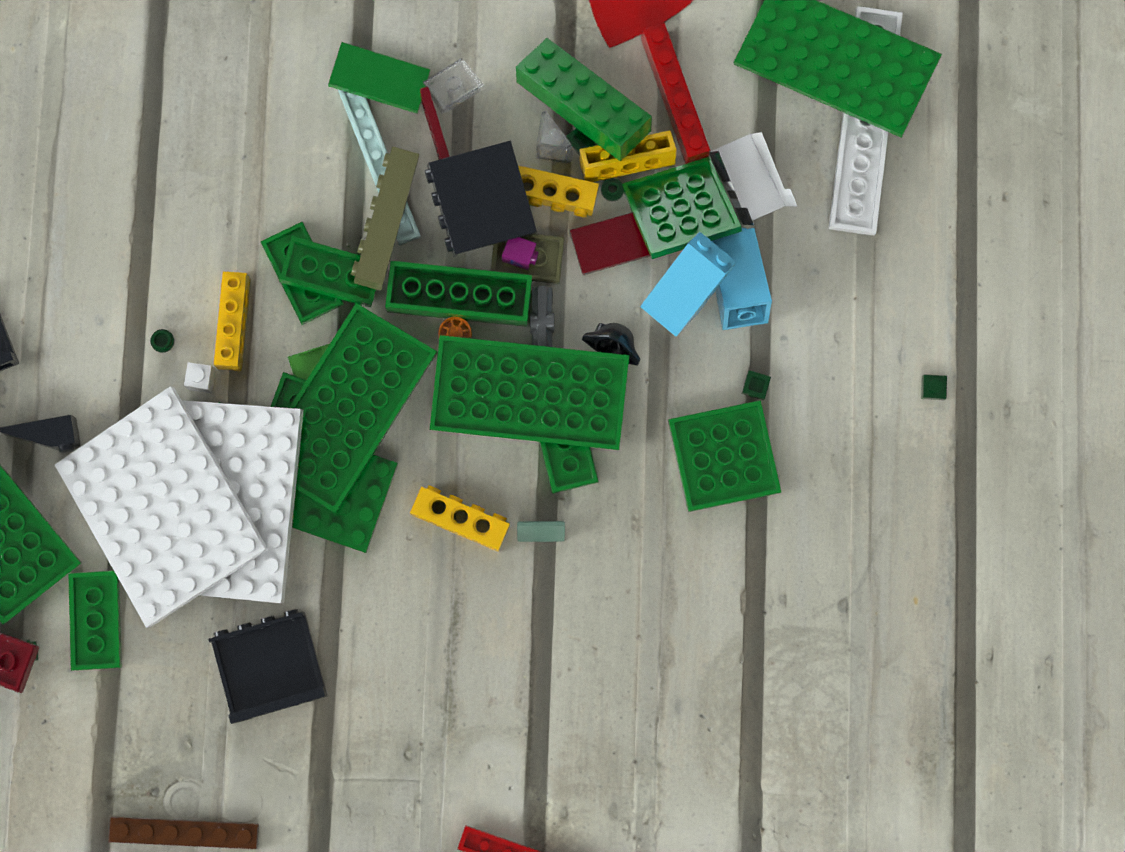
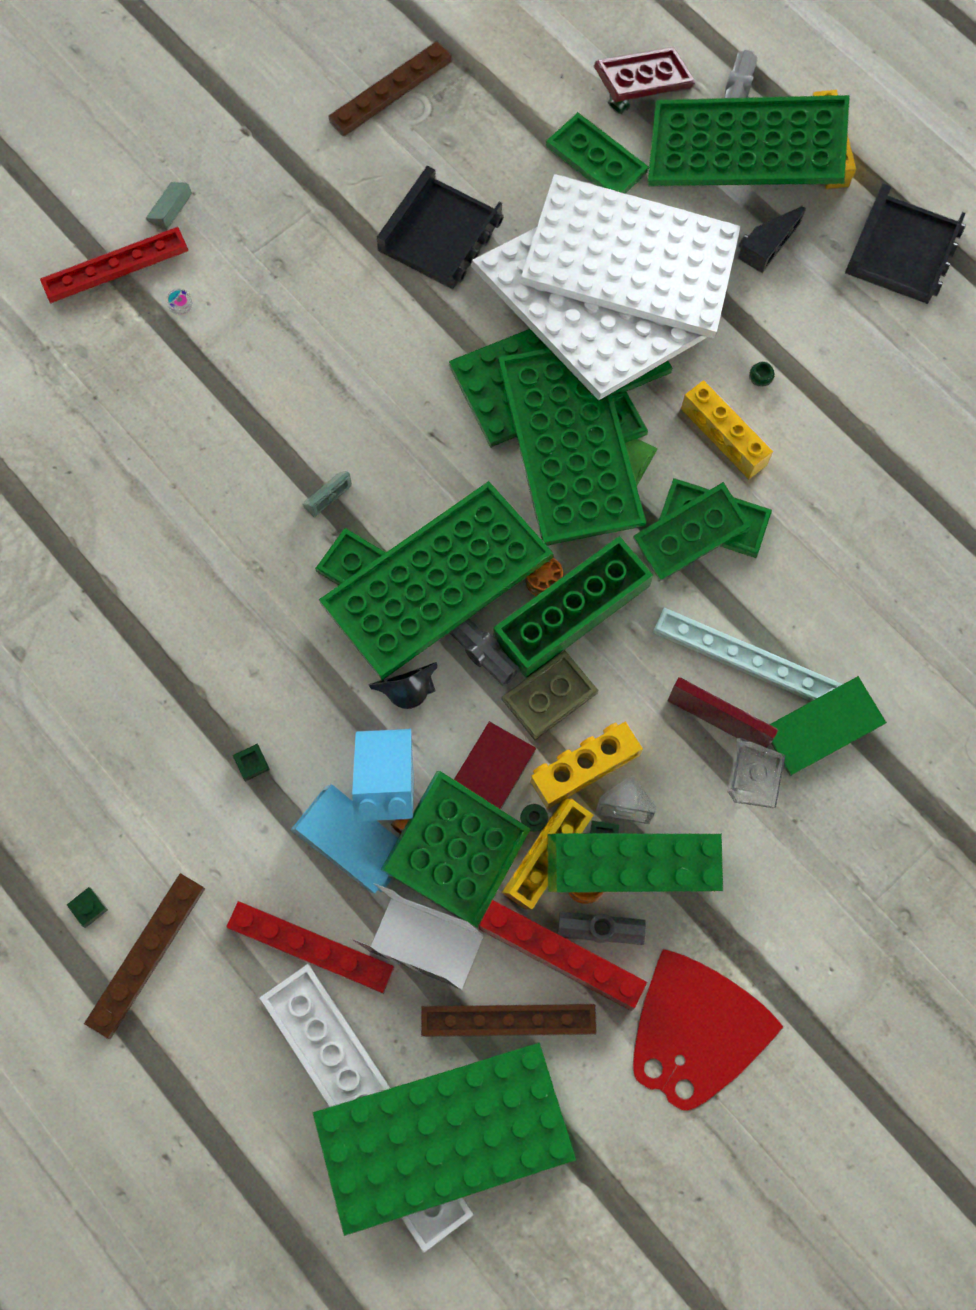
camera: 145 degrees right, 10 degrees down
white brick [184,362,216,393] -> none
olive brick [351,146,419,291] -> none
yellow brick [410,485,510,552] -> none
black panel [425,140,537,257] -> none
magenta brick [502,237,539,271] -> none
green plate [668,400,781,512] -> none
none -> reddish brown plate [84,873,206,1039]
none -> clear tile [166,288,193,315]
none -> red plate [226,901,395,994]
none -> reddish brown plate [421,1004,597,1037]
none -> dark grey piece [558,912,646,945]

